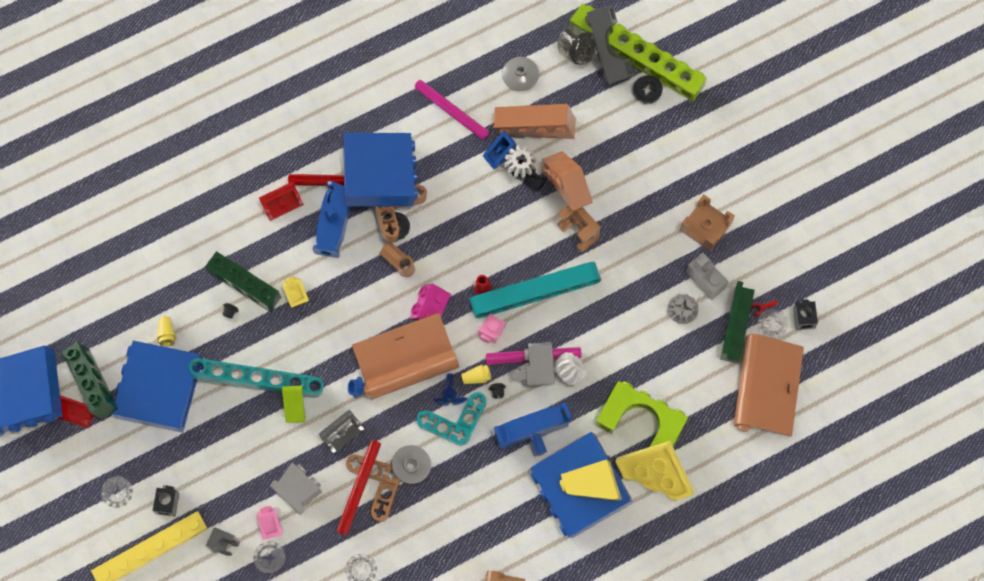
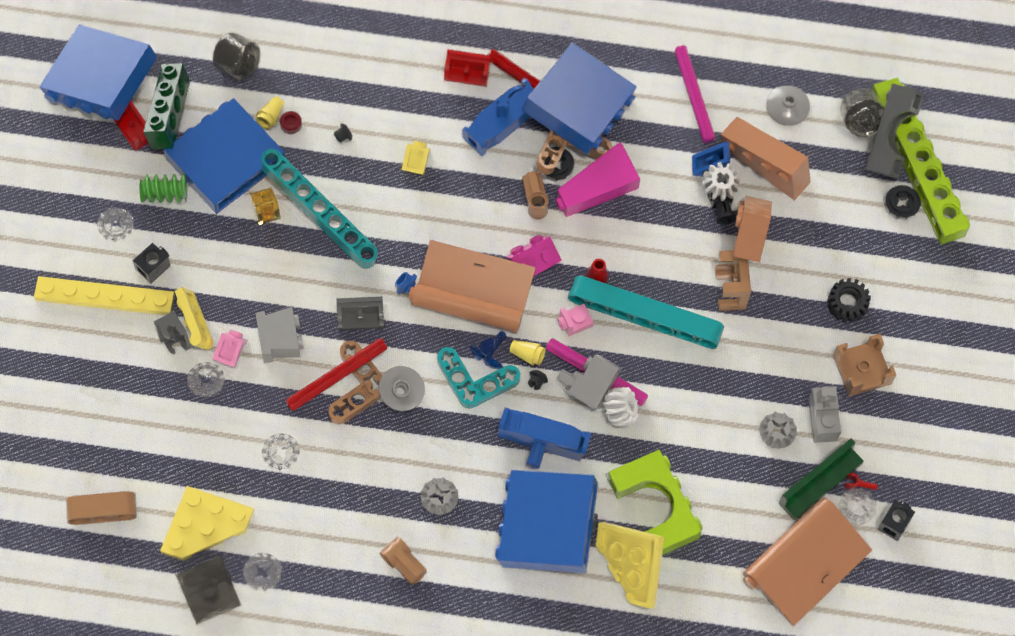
camera: 30 degrees right, 5 degrees down
dark green brick [205,251,282,313] -> none
lime tile [282,386,306,423] -> none
light yellow slope [560,459,622,501] -> none
none -> bright green piece [139,174,187,203]
none -> light yellow plate [175,287,213,350]
none -> clear smoke head [212,32,261,81]
none -> clear yellow slope [250,188,281,225]
none -> dark red tile [280,111,302,134]
none -> light grey gear [421,477,458,515]
none -> dark pink slope [555,142,640,217]
none -> black tyre [827,278,871,323]

